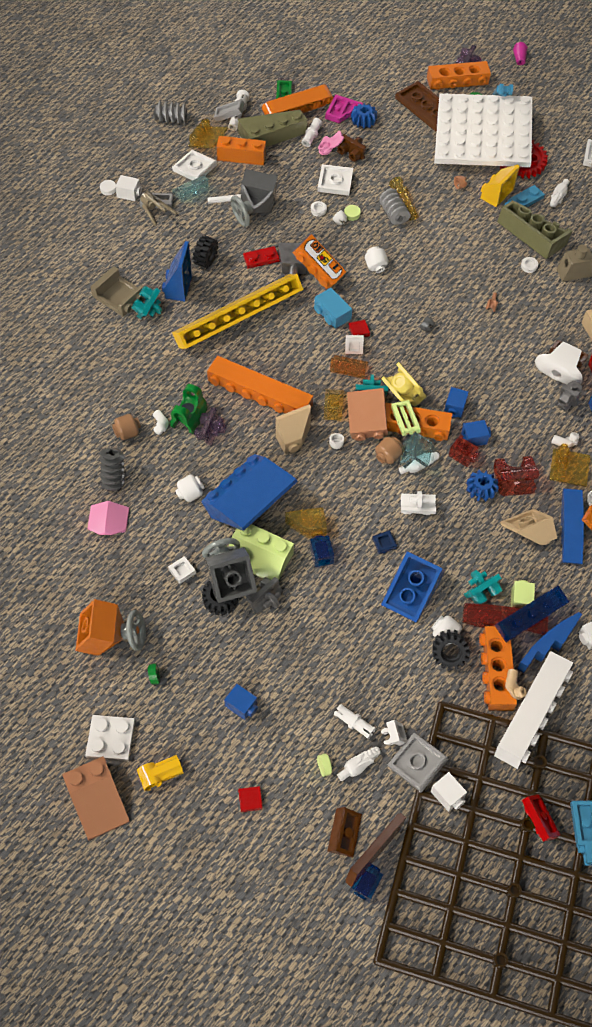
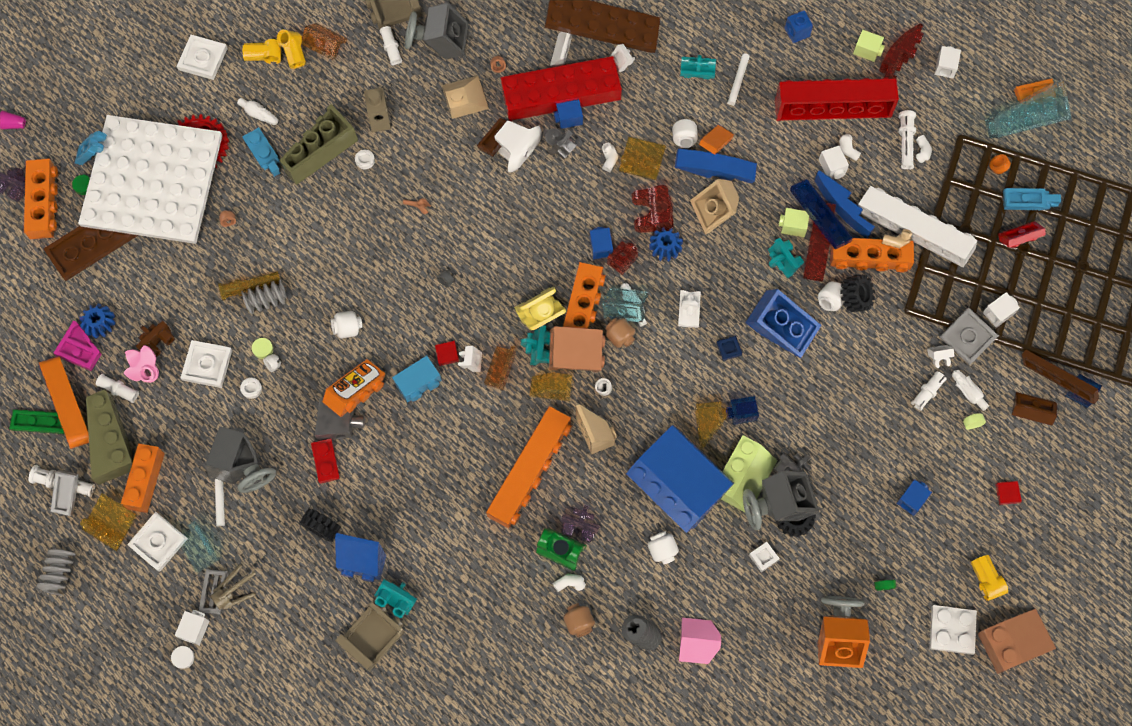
camera: 85 degrees left, 10 degrees up
yellow brick [172,274,304,349] -> none
yellowish green tile [391,400,421,436] -> none
blue brick [444,387,469,418] -> none
yellow slope [480,165,520,207] -> none

